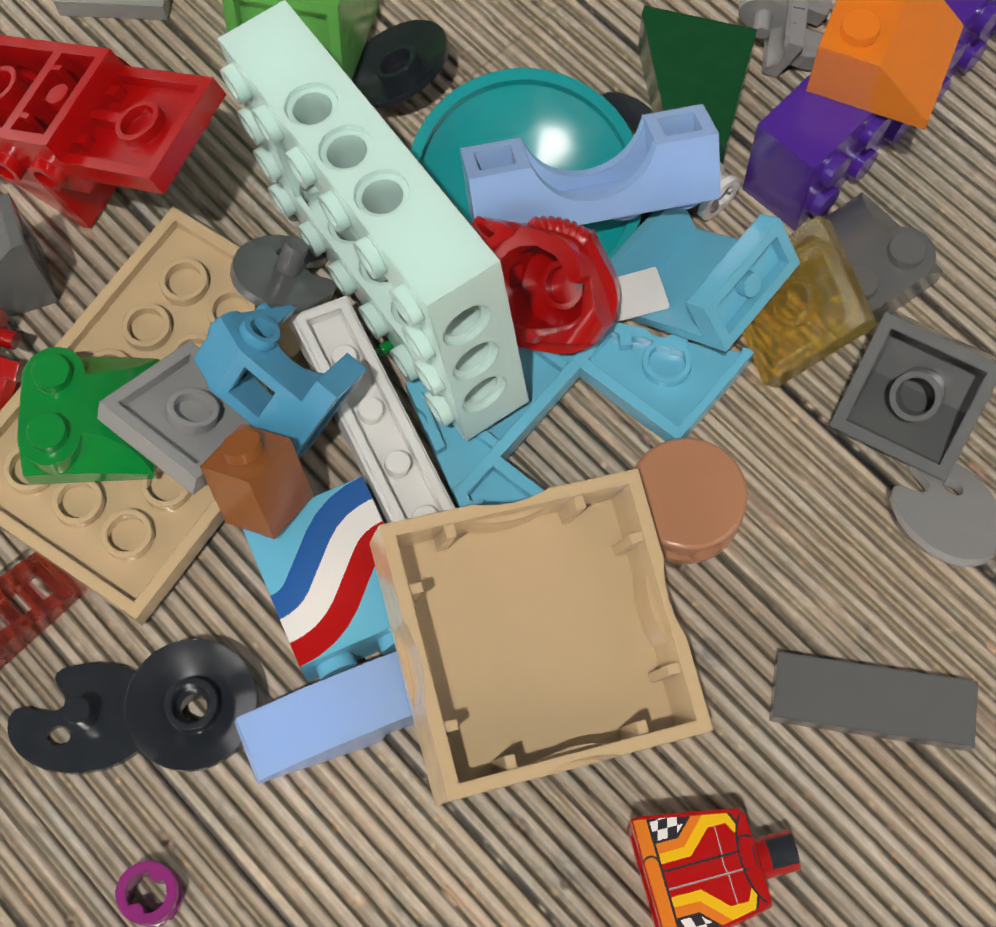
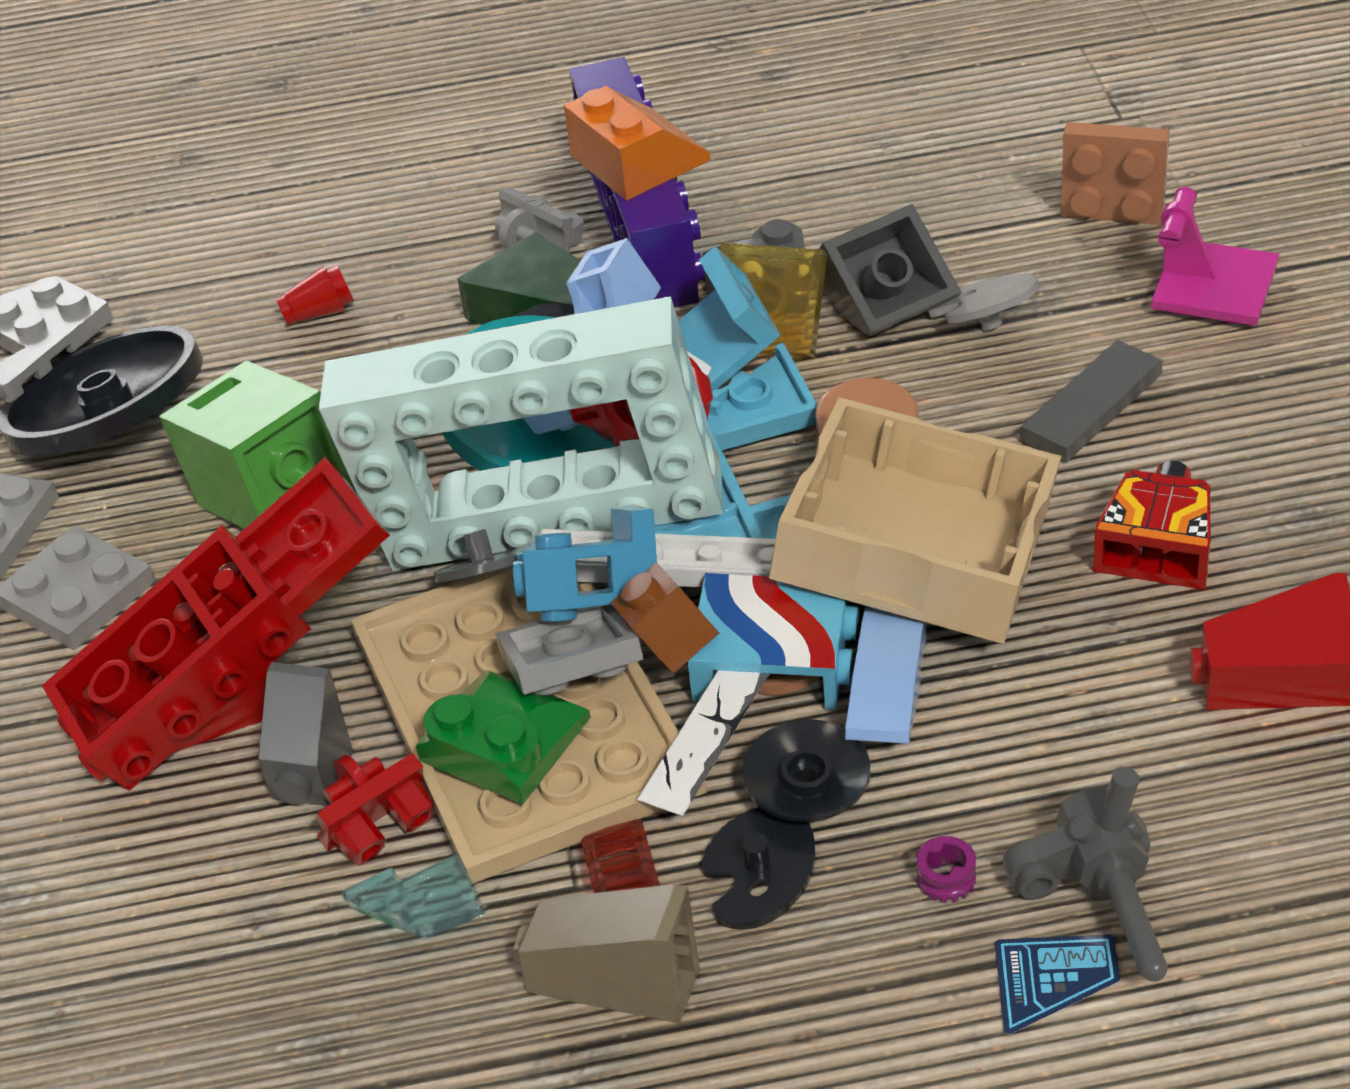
camera: 55 degrees left, 25 degrees down
none -> white sticker [637,670,770,816]

